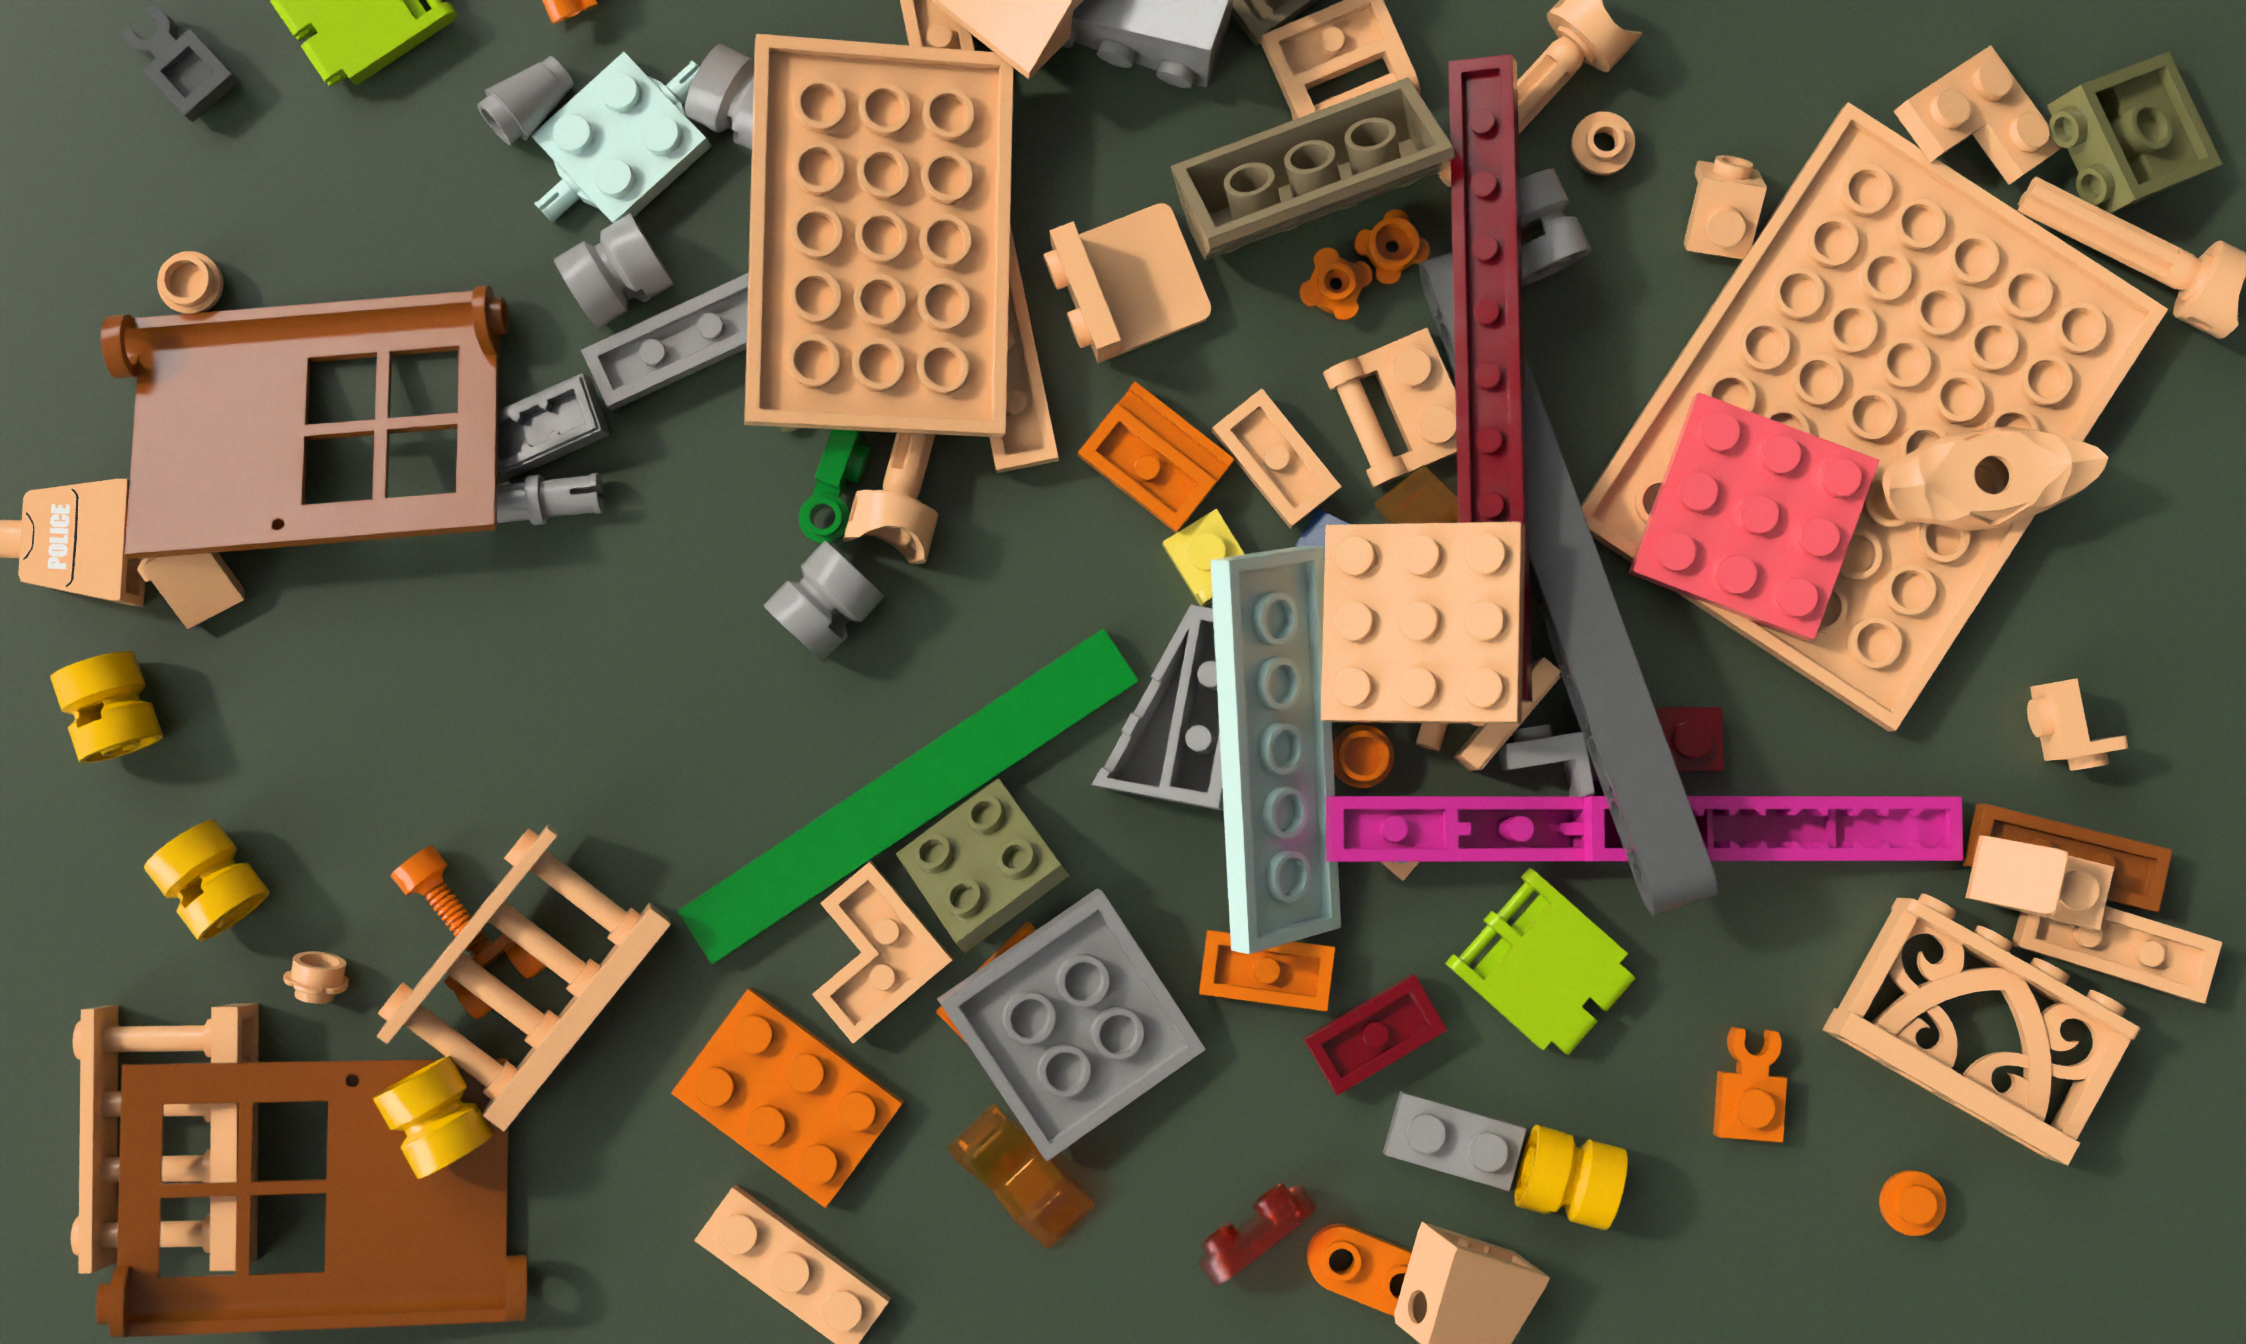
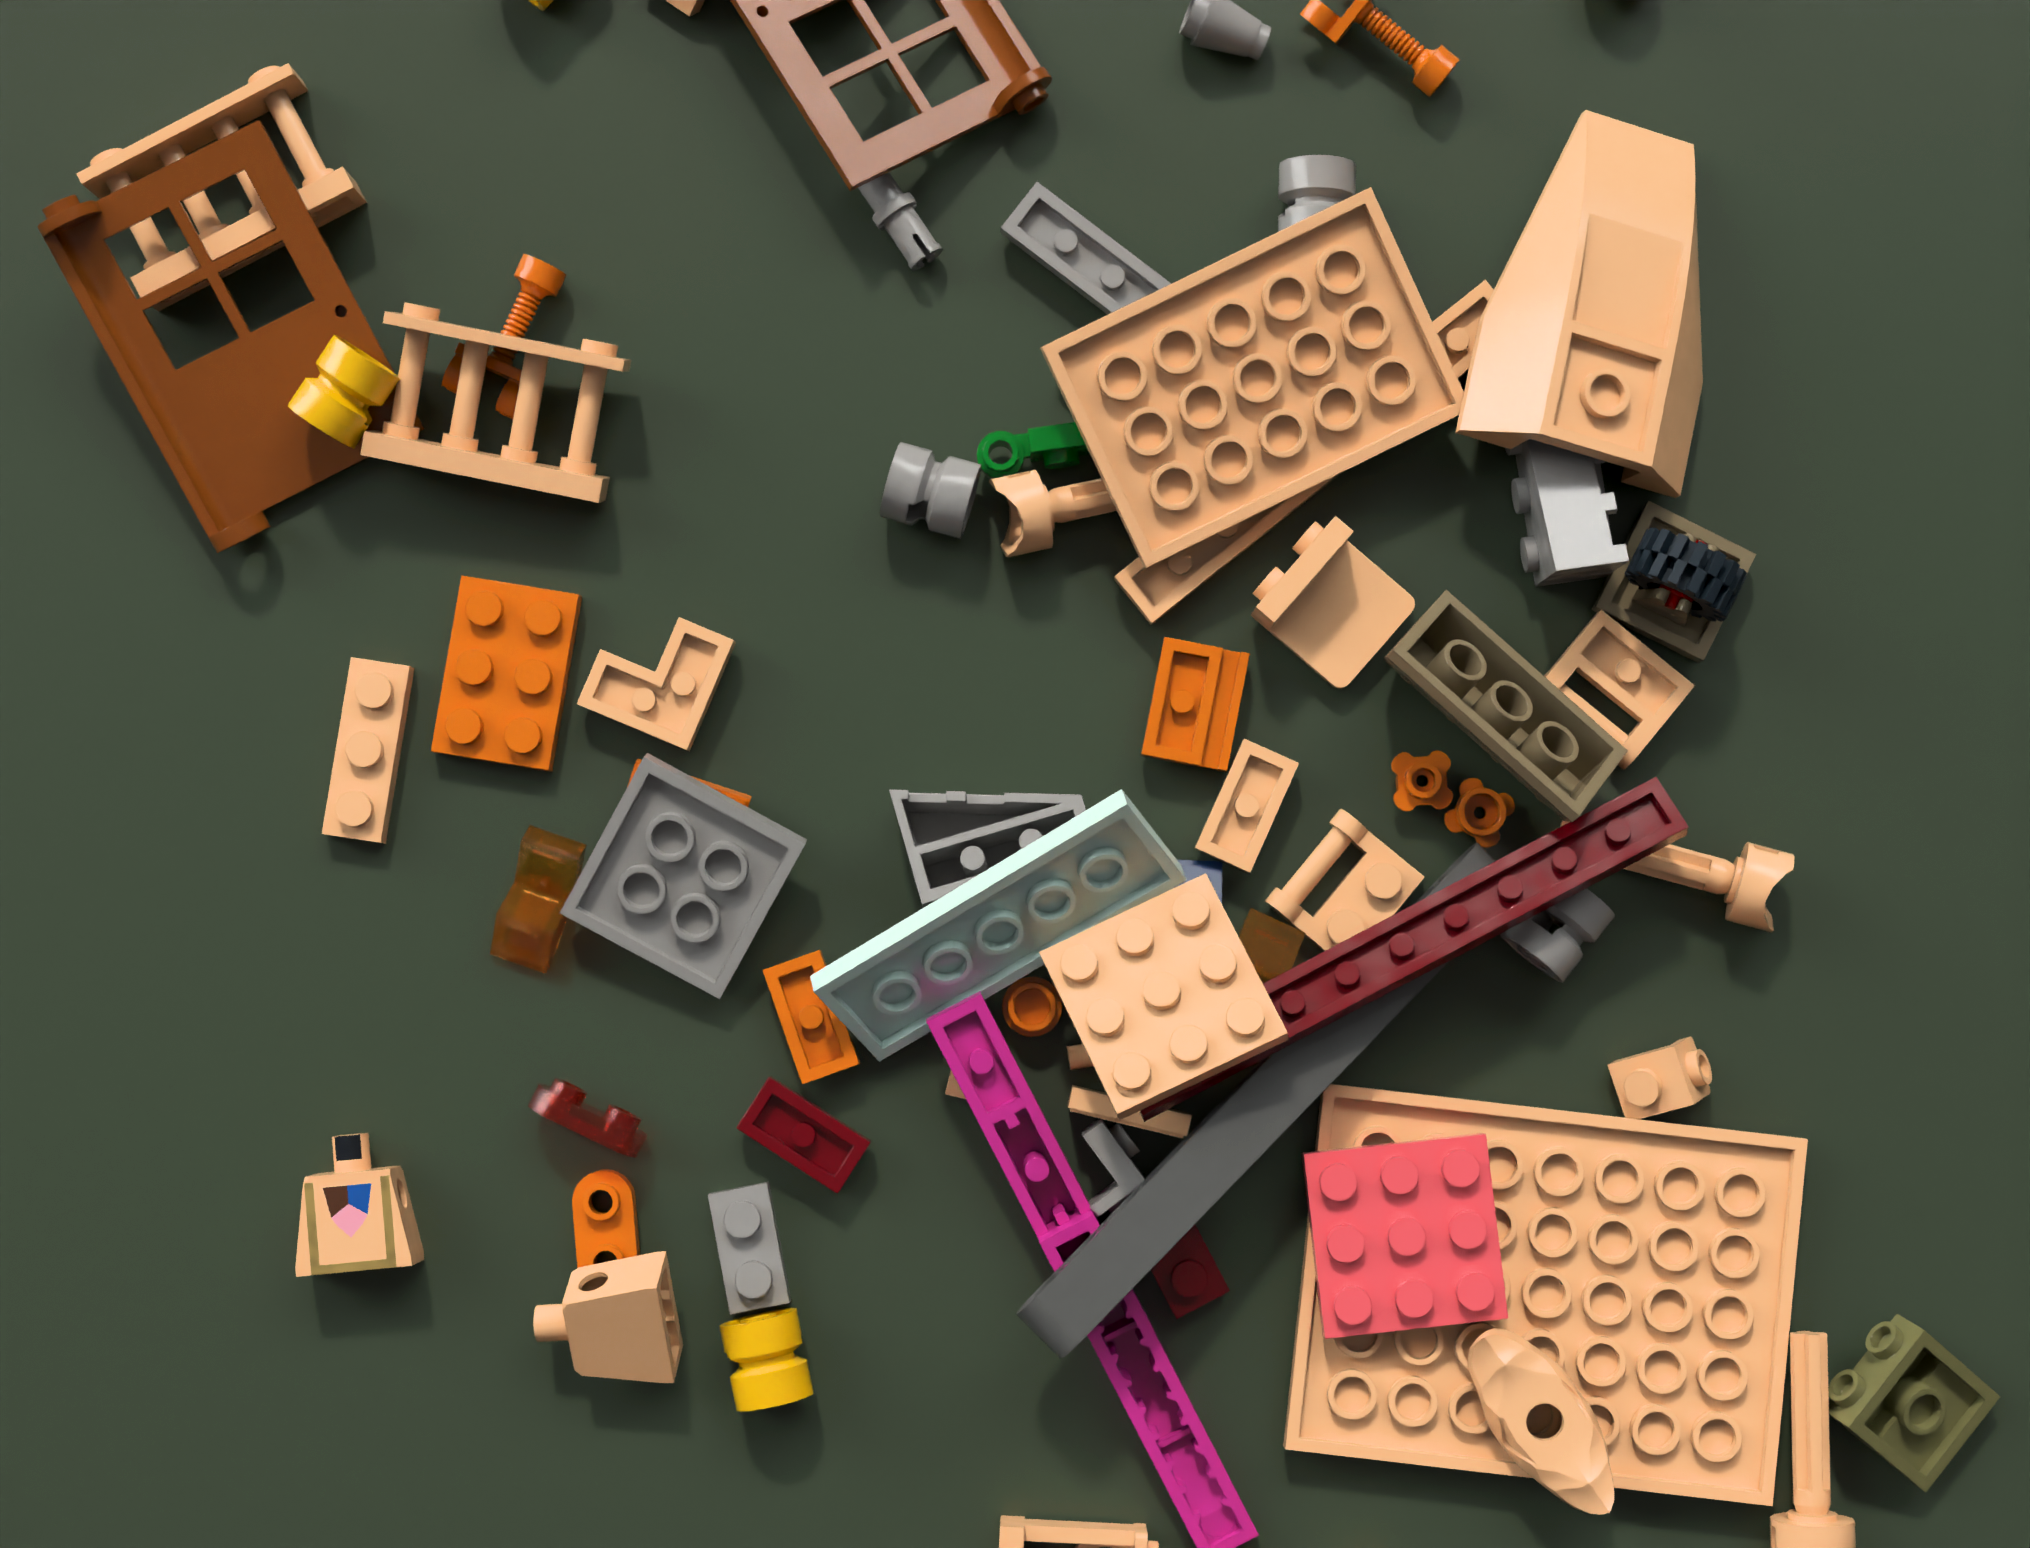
camera: 70 degrees right, 0 degrees up
yellow wheel [143,819,270,942] -> none
light nougat plate [283,951,349,1004] -> none
dark grey plate [498,373,610,484] -> none
light aqua plate [531,52,712,224] -> none
light grey wheel [554,213,674,330] -> none
green tile [677,628,1139,964] -> none
olive plate [896,778,1070,953] -> none
light yellow bracket [1162,509,1245,607] -> none
lime plate [1445,868,1636,1055] -> none
light nougat plate [1571,112,1635,176] -> none
orange plate [1713,1027,1787,1143] -> none
light nougat plate [1894,45,2062,185] -> none

